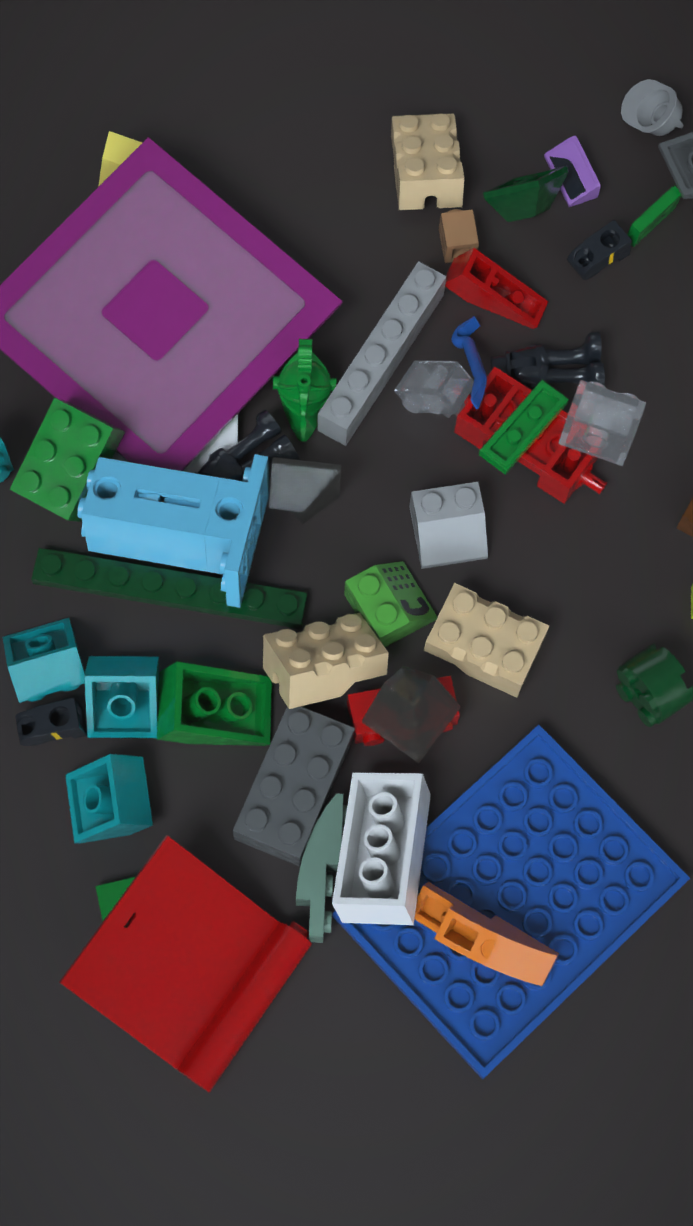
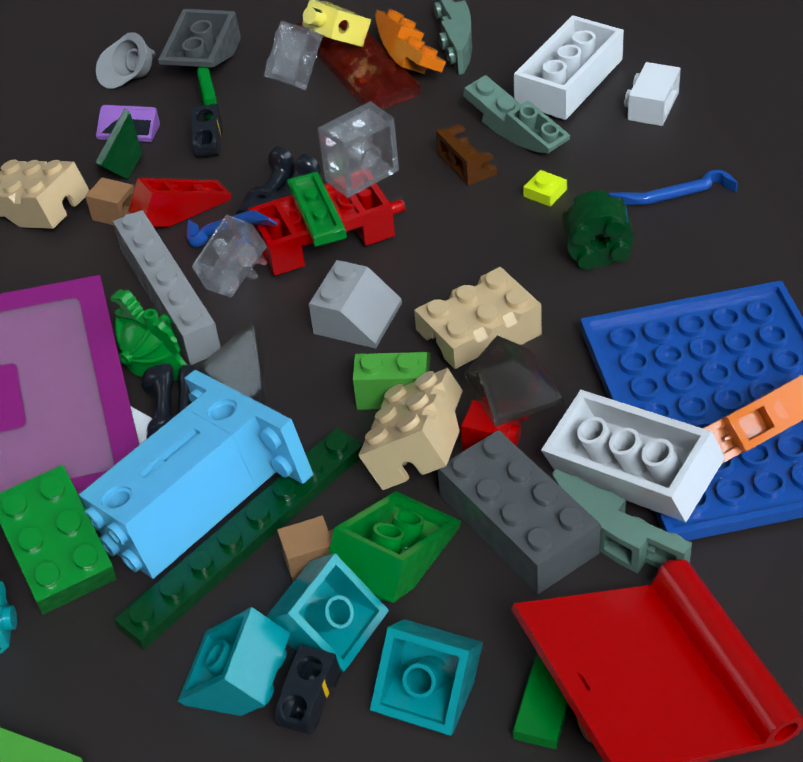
camera: 50 degrees left, 25 degrees down
none -> medium nougat brick [277,515,334,583]

